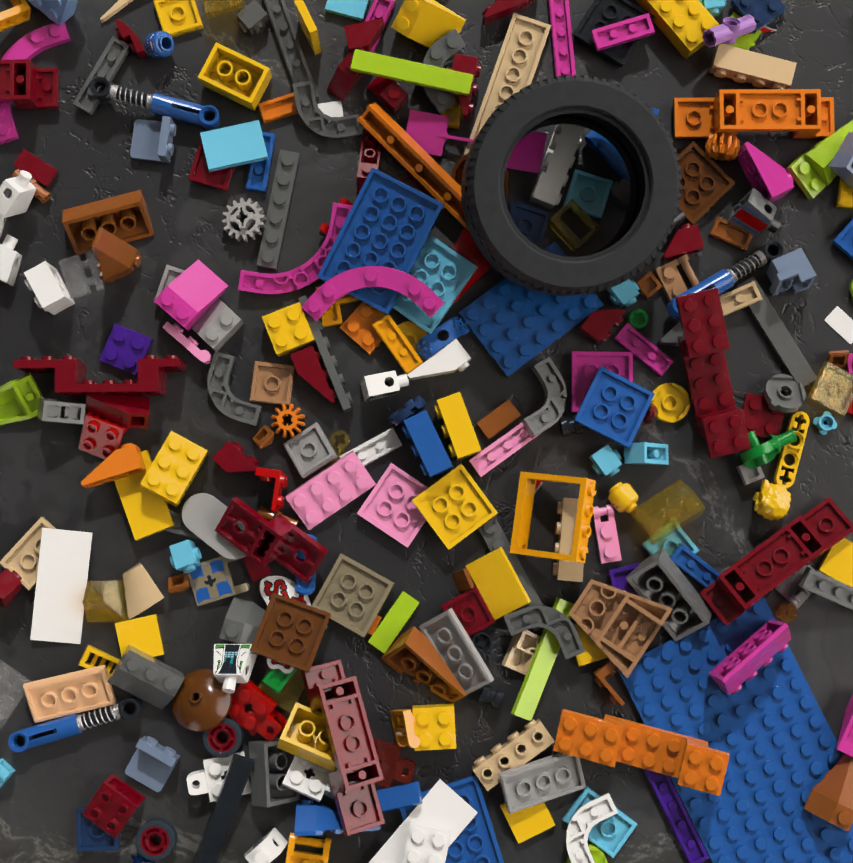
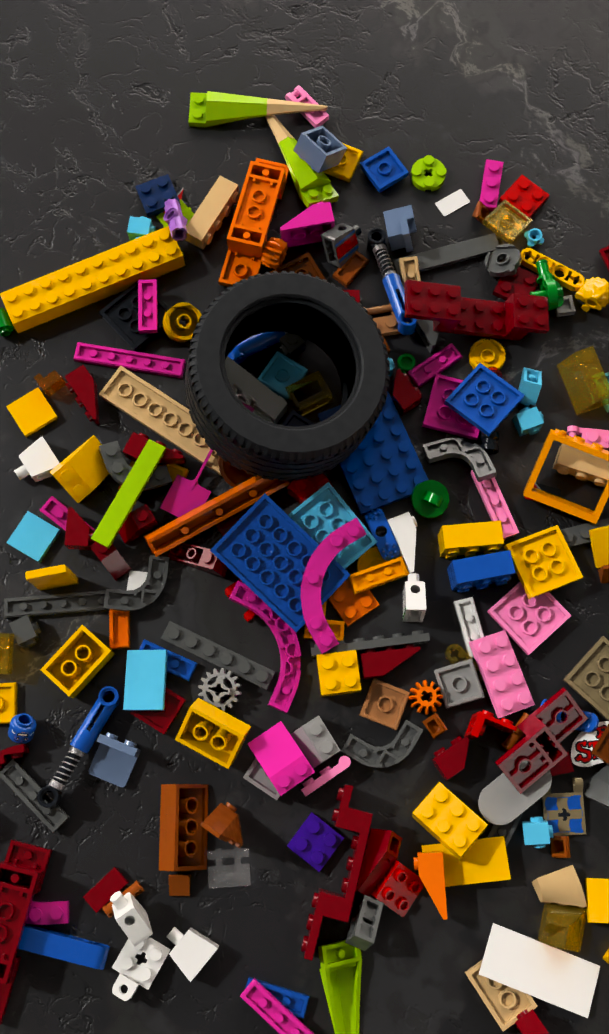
camera: 75 degrees left, 10 degrees down
white brick [24,261,75,315] -> none
dark blue plate [388,396,427,429] -> none
dark orange tile [476,399,521,440] -> none
yellow head [608,482,639,513] -> none
none -> yellow brick [163,302,201,342]
none -> dark orange slope [169,874,191,896]
none -> yellow brick [175,698,251,769]
none -> green tile [410,480,449,518]

